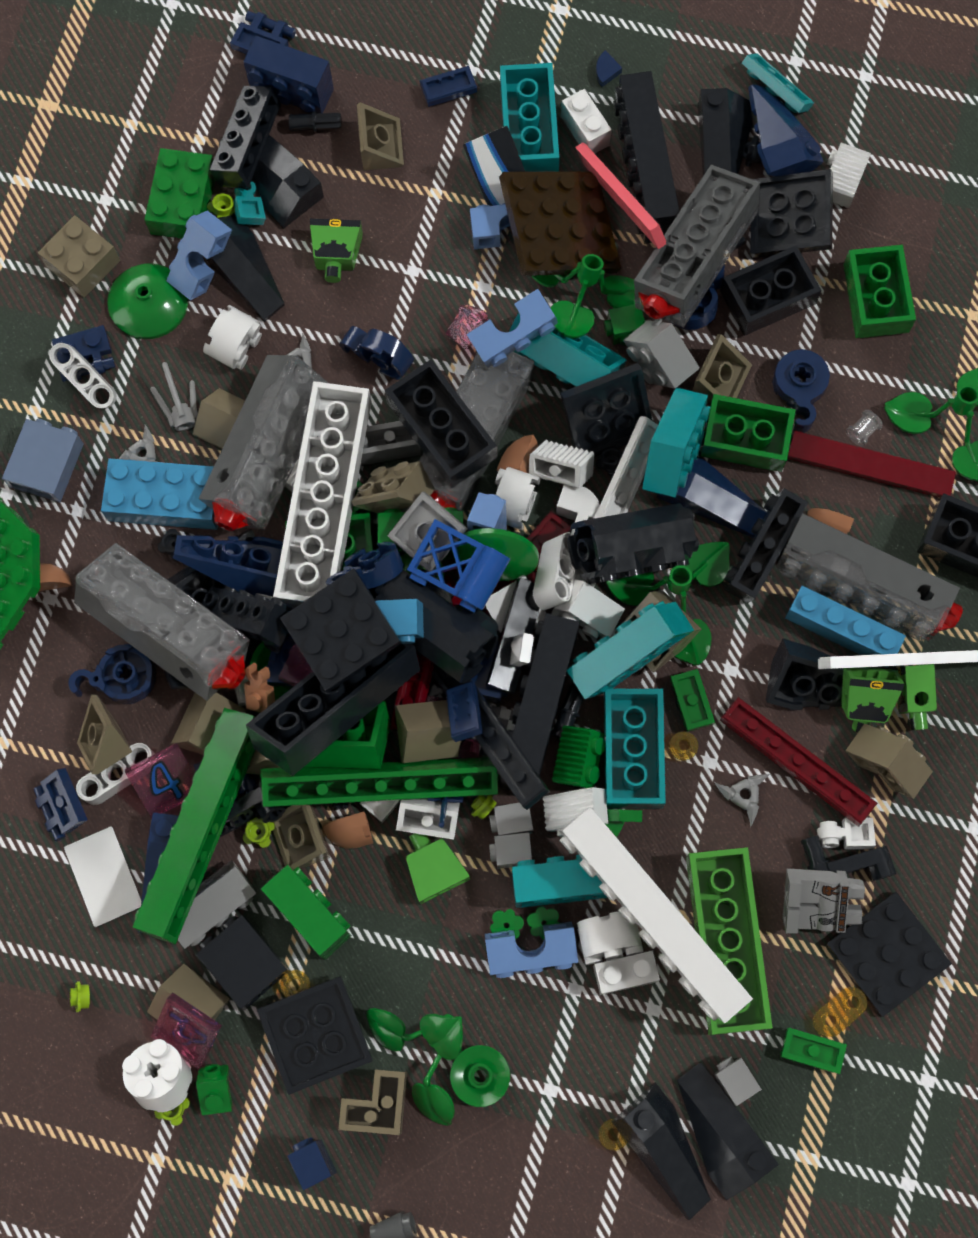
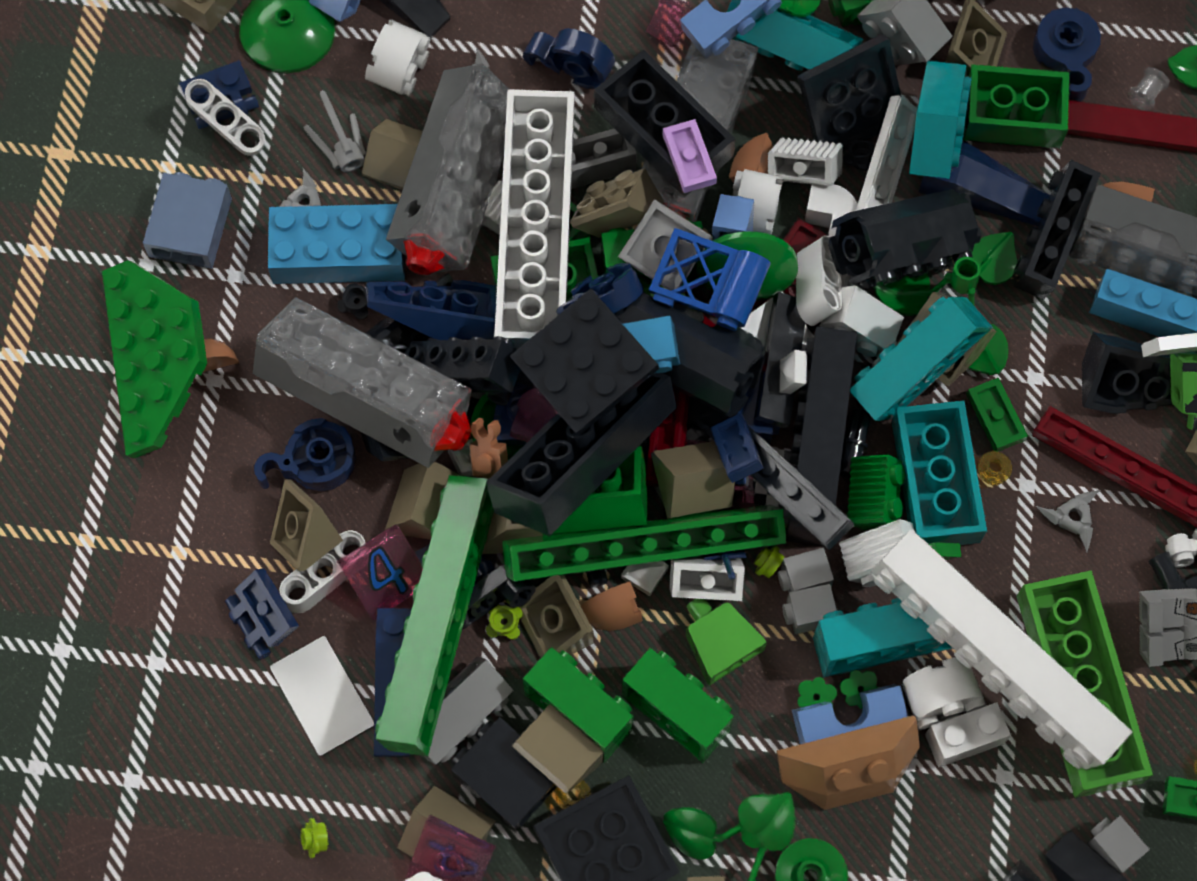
camera: 10 degrees left, 5 degrees down
none -> dark tan slope [512,704,604,794]
none -> green brick [621,648,734,763]
none -> lavender plate [662,119,717,193]
none -> medium nougat wedge [776,715,920,810]

